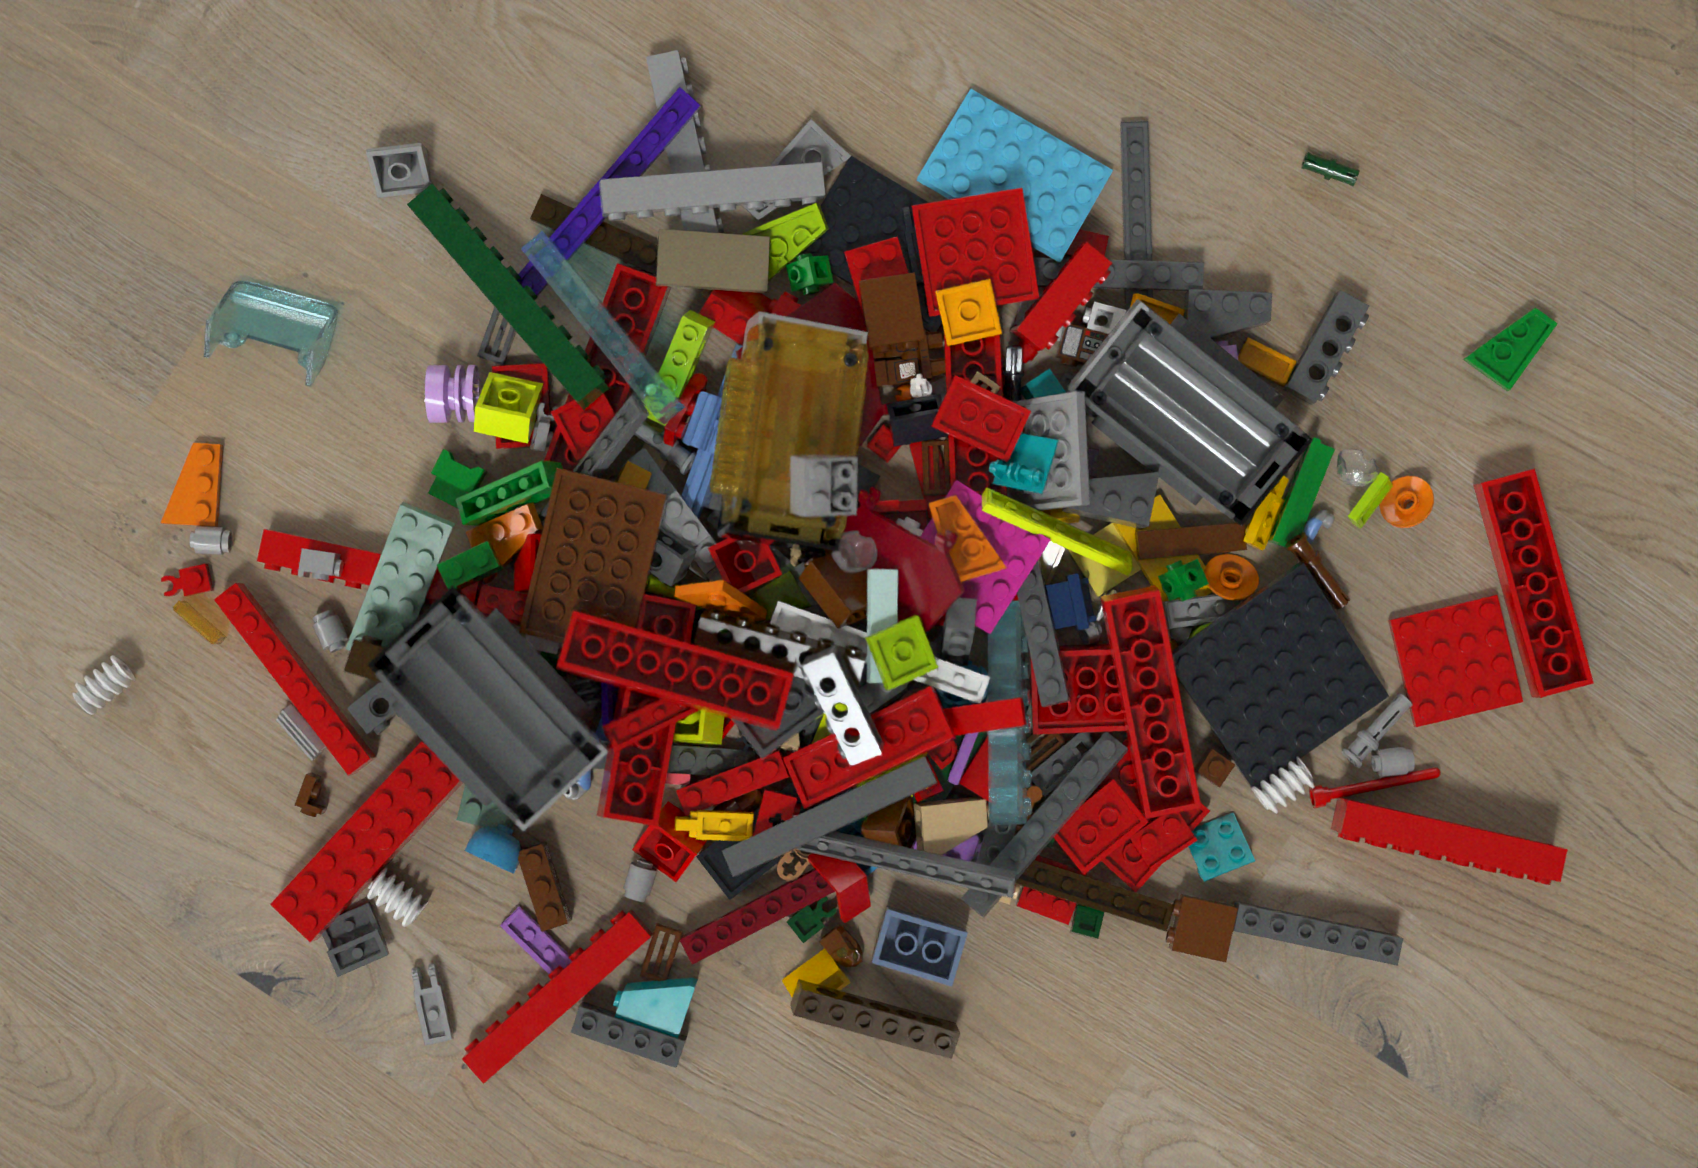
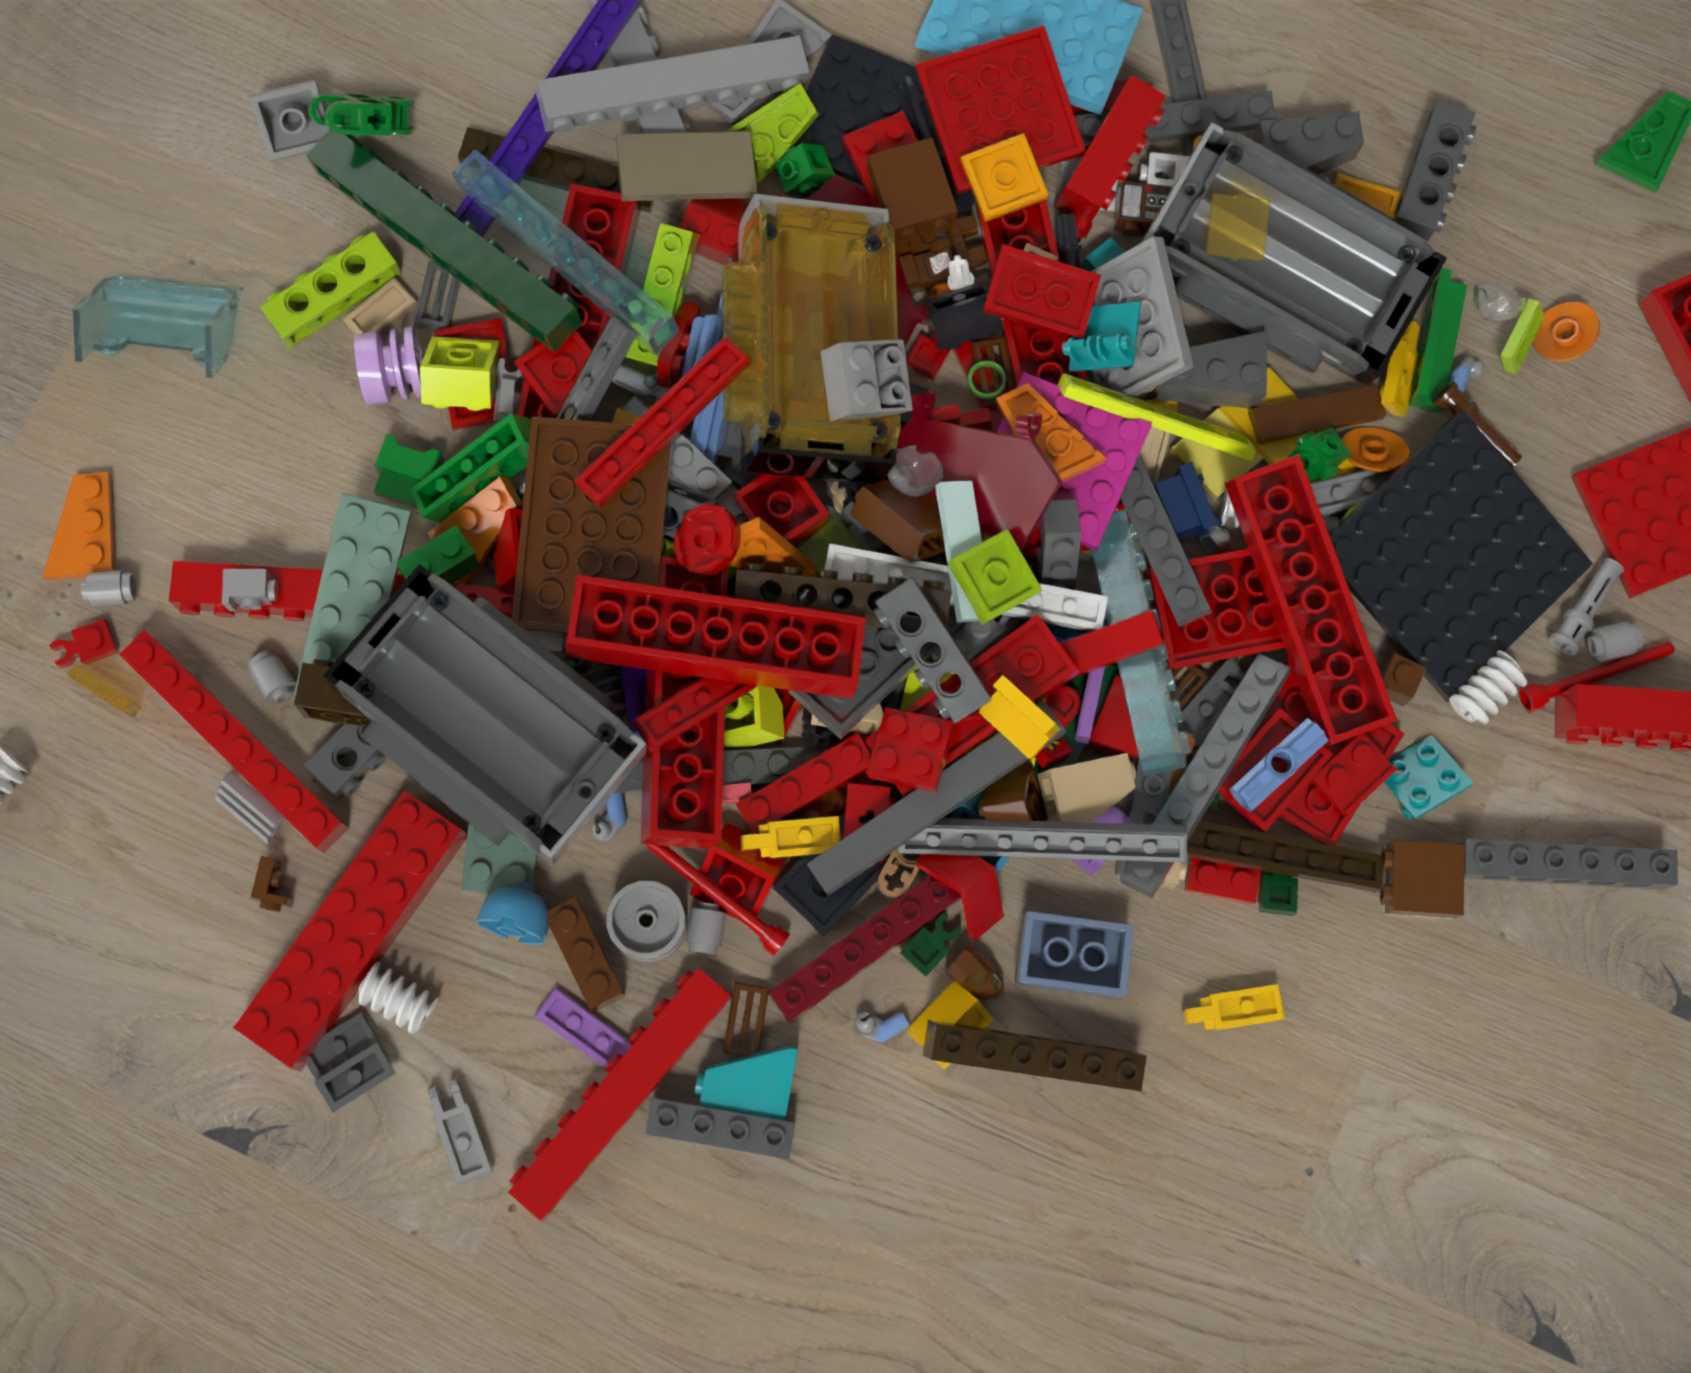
camera: 20 degrees left, 10 degrees down
none -> lime brick [260,231,402,349]
none -> green piece [308,93,414,136]
none -> tan tile [342,277,418,335]
none -> red tile [574,337,751,508]
none -> light grey wheel [606,881,687,963]
none -> red piece [646,844,790,956]
none -> red tile [674,504,740,576]
none -> arm [855,1012,910,1042]
none -> red plate [866,707,956,793]
none -> bright green piece [967,361,1006,399]
none -> yellow panel [979,675,1060,759]
none -> yellow hinge [1182,984,1285,1031]
none -> clear yellow piece [1206,193,1270,262]
none -> medium blue piece [1229,718,1328,812]

